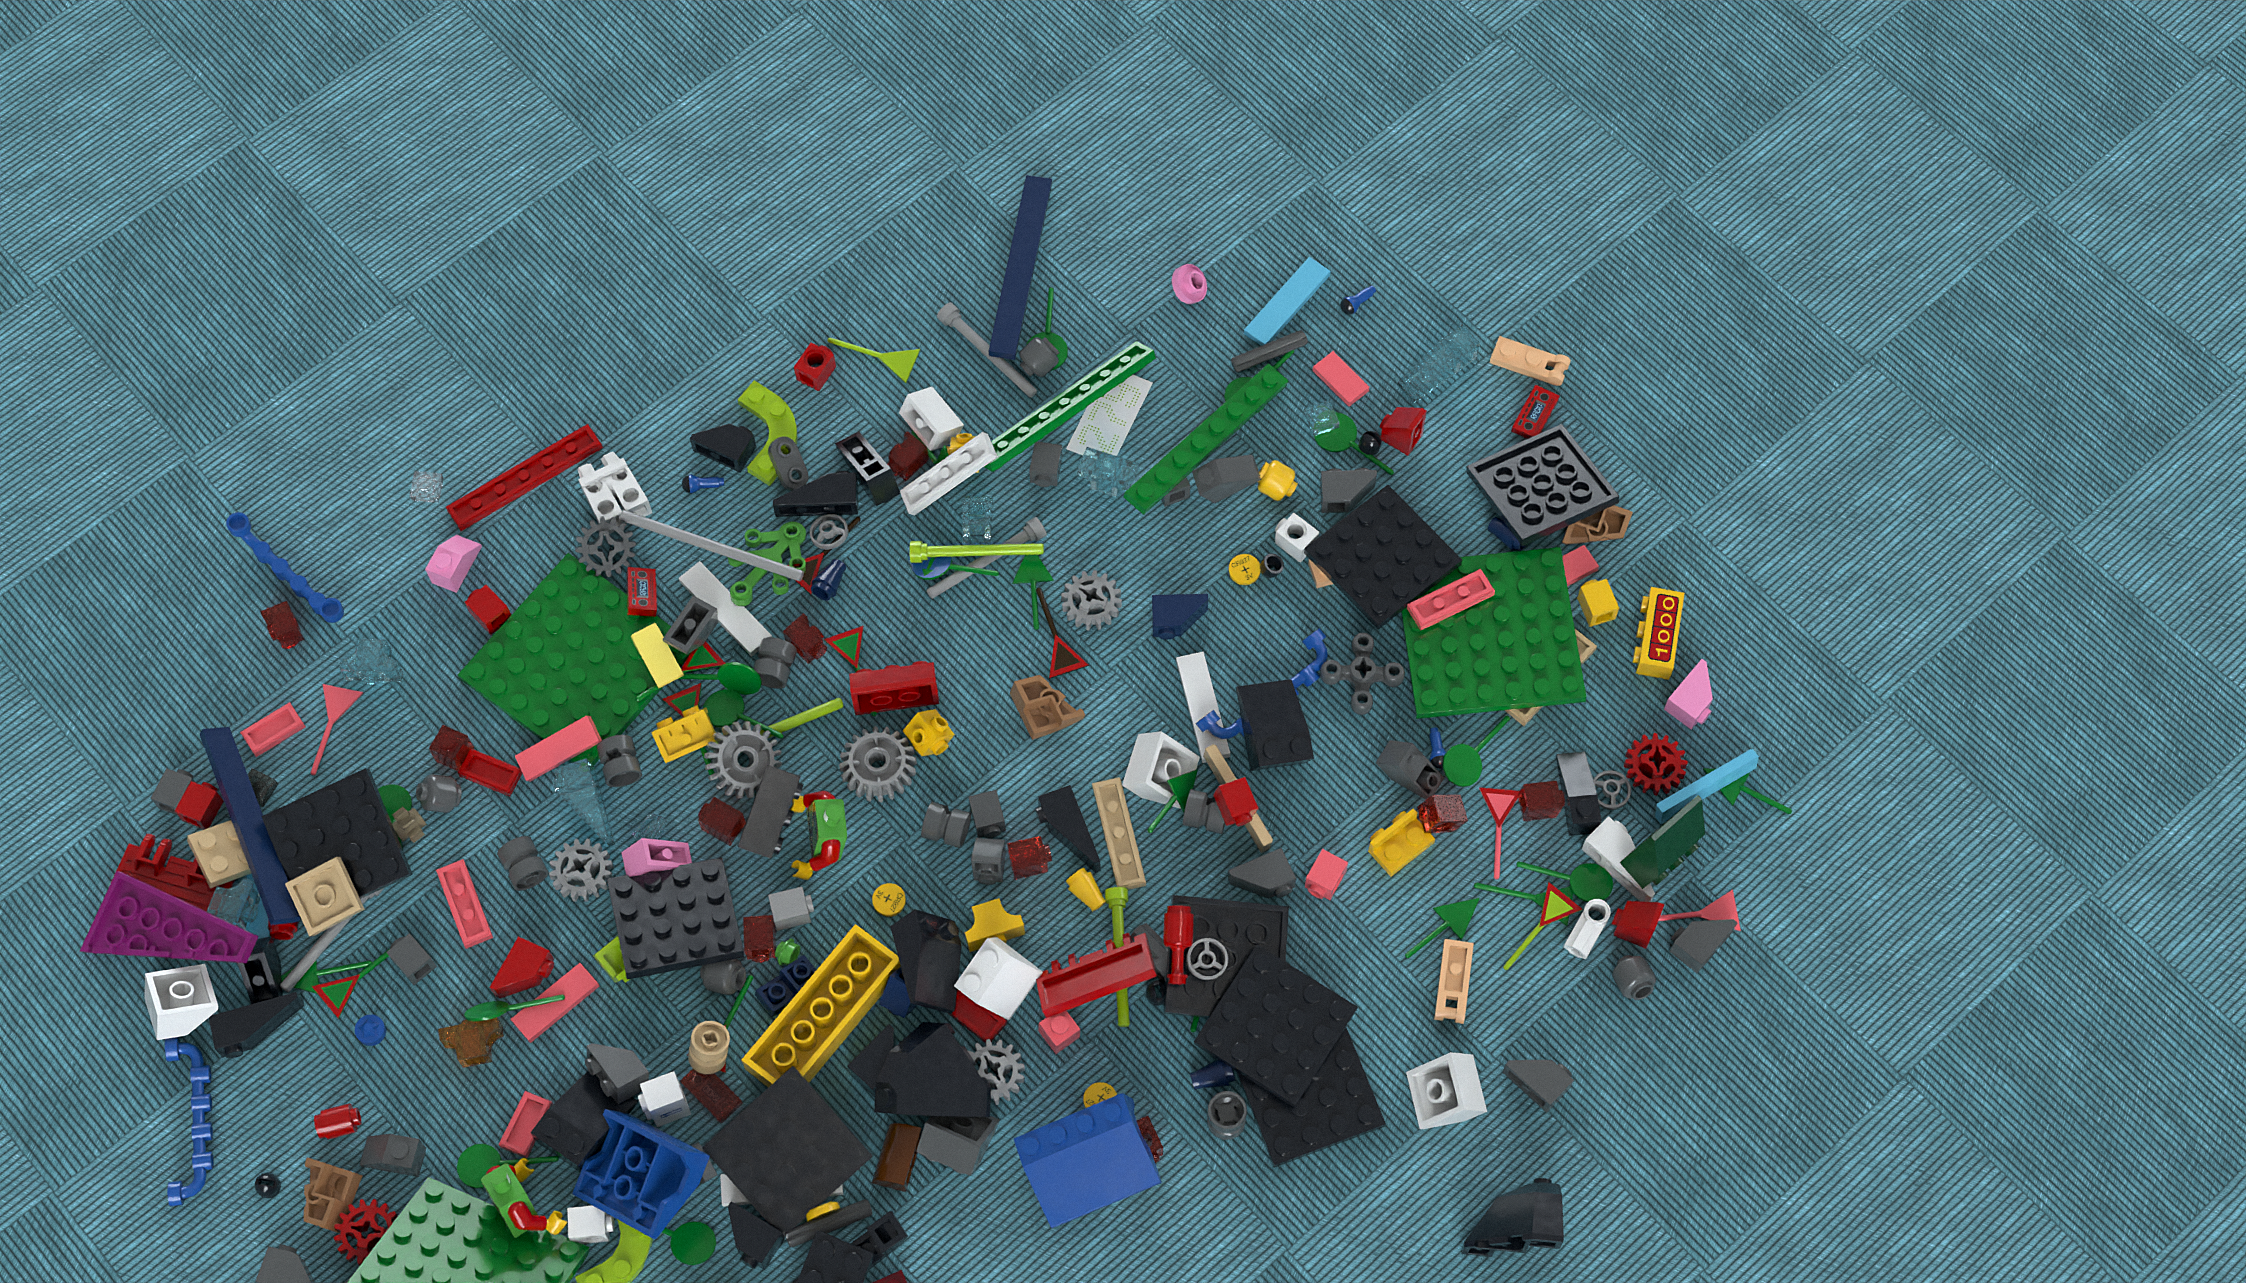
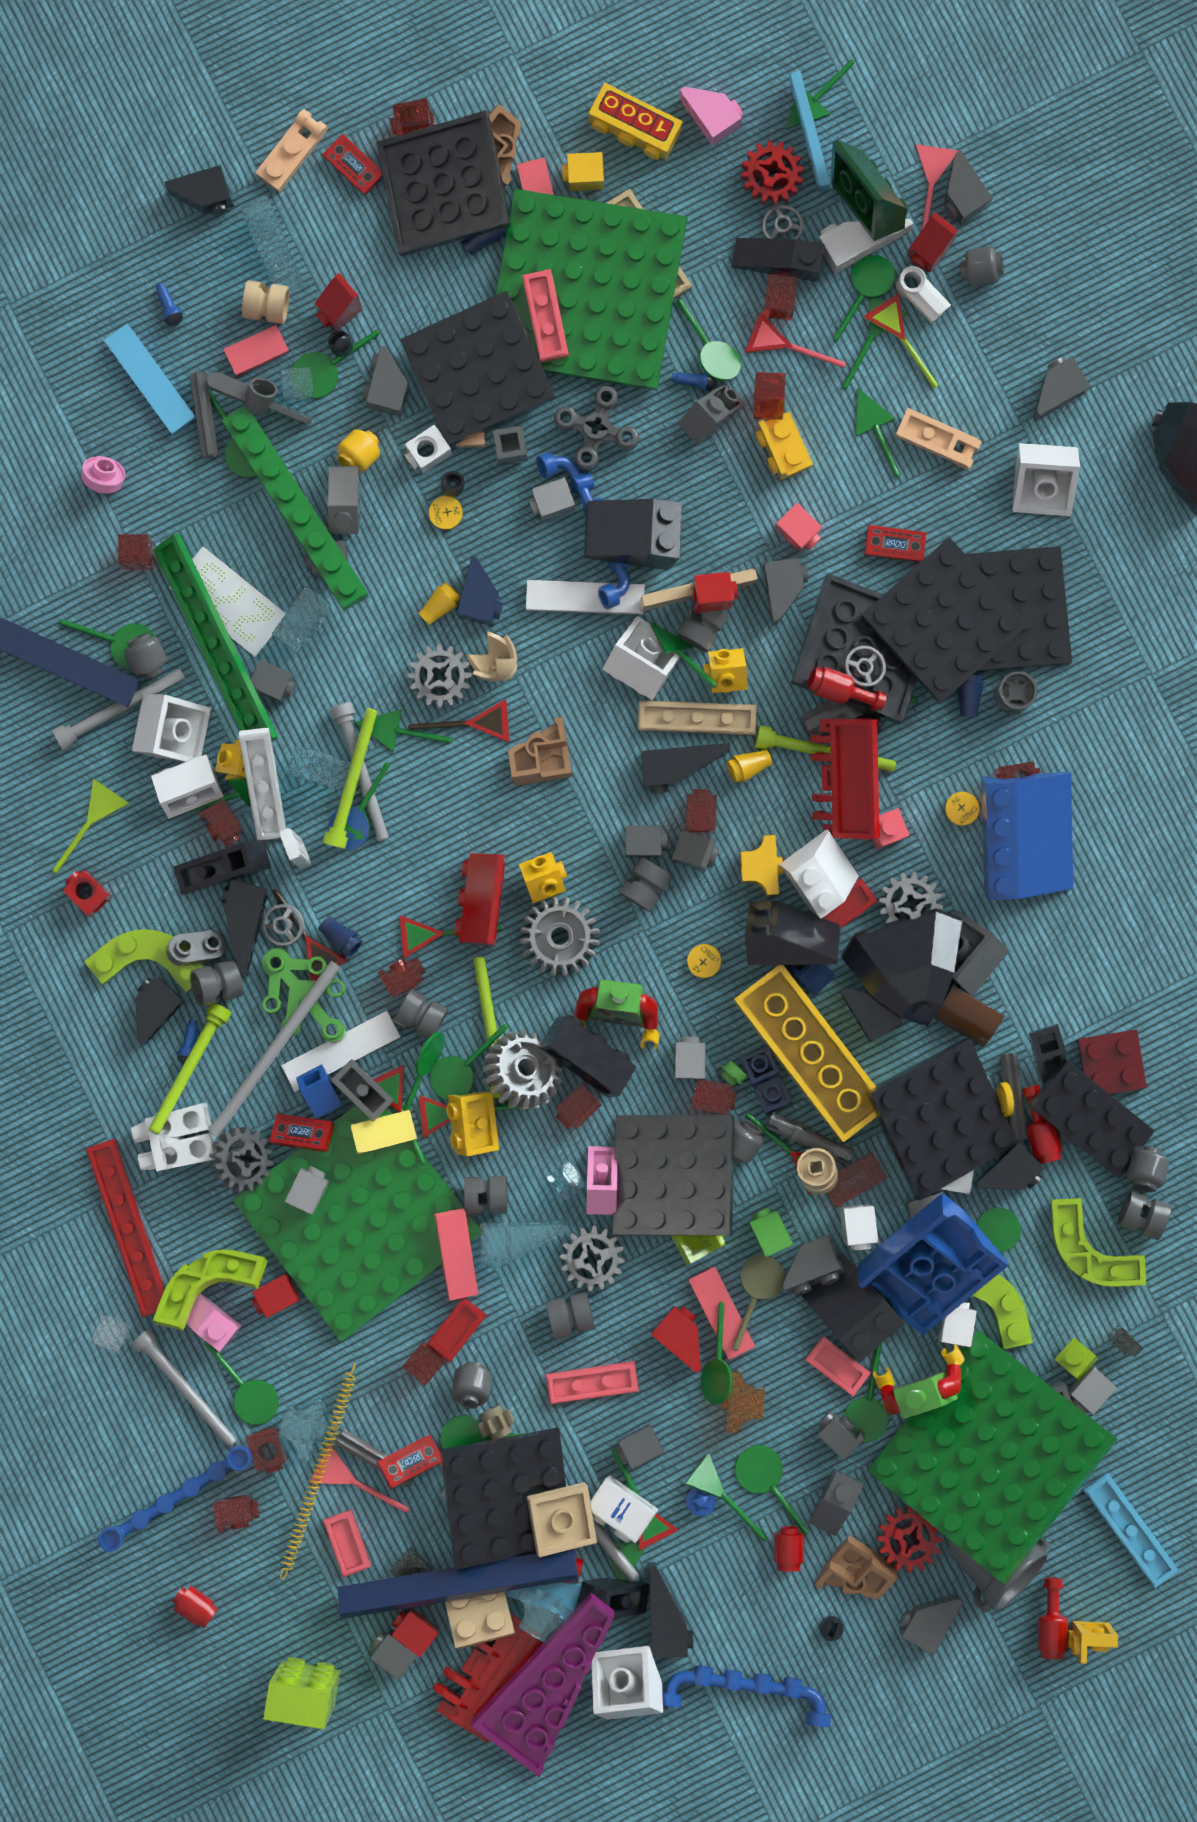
camera: 75 degrees left, 20 degrees up
none -> clear red brick [118,534,153,570]
none -> light grey piece [131,1328,237,1447]
none -> white slope [132,693,211,763]
none -> lime piece [149,1003,232,1135]
none -> lime plate [153,1250,268,1331]
none -> black slope [165,165,234,215]
none -> red brick [172,1585,218,1628]
none -> dark grey wheel [190,960,243,1007]
none -> green piece [205,1342,279,1425]
none -> dark grey piece [207,372,312,424]
none -> tan wheel [242,280,290,324]
none -> clear red brick [246,1425,288,1474]
none -> lime brick [263,1657,341,1730]
none -> white tile [279,828,311,869]
none -> yellow piece [280,1362,356,1579]
none -> light grey brick [285,1166,330,1214]
none -> blue brick [296,1064,343,1119]
none -> dark grey axle [335,1430,416,1487]
none -> red tile [376,1434,441,1490]
none -> clear red brick [390,98,435,136]
none -> yellow cone [418,582,461,625]
none -> tan piece [466,632,517,682]
none -> dark grey brick [493,425,528,466]
none -> light grey brick [528,477,575,522]
none -> white brick [590,1475,659,1543]
none -> piece [685,1453,767,1541]
none -> yellow brick [703,648,747,693]
none -> olive piece [733,1255,785,1351]
none -> green piece [735,1445,809,1535]
none -> bright green slope [748,1207,793,1257]
none -> dark grey pin [765,1111,854,1166]
none -> dark grey brick [818,1411,865,1460]
none -> red tile [864,525,927,563]
none -> red piece [1022,1084,1063,1164]

